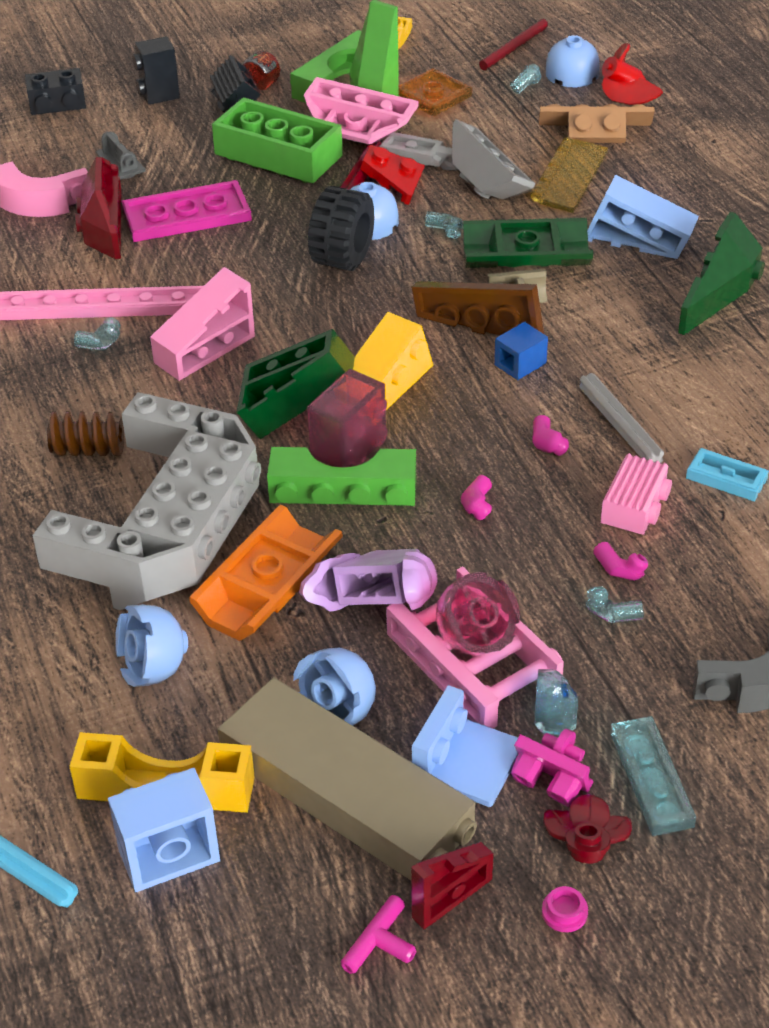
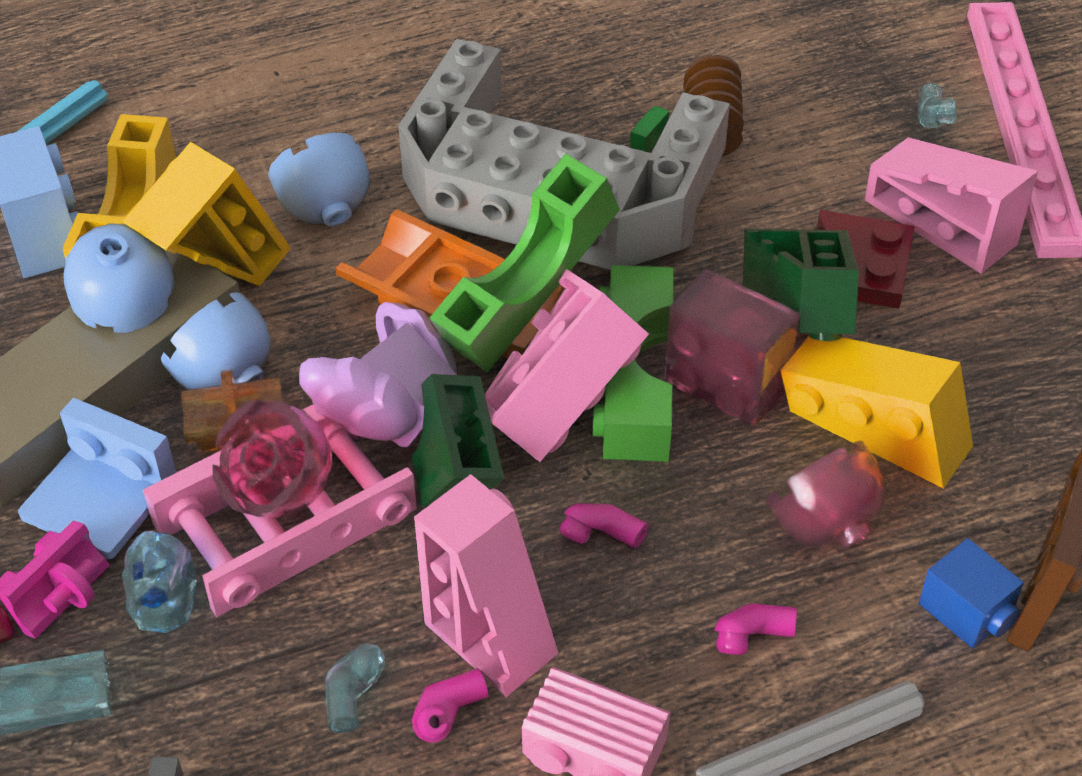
camera: 90 degrees right, 5 degrees up
none -> light blue cylinder [64,223,175,333]
none -> yellow wedge [122,142,291,286]
none -> clear orange hips [181,369,285,452]
none -> dark green arch [412,374,504,507]
none -> bright pink wedge [414,474,559,697]
none -> bright green arch [429,153,620,373]
none -> bright pink wedge [485,269,649,462]
none -> green tile [630,105,669,153]
none -> clear pink cylinder [766,440,886,549]
none -> dark red wing [817,210,915,309]

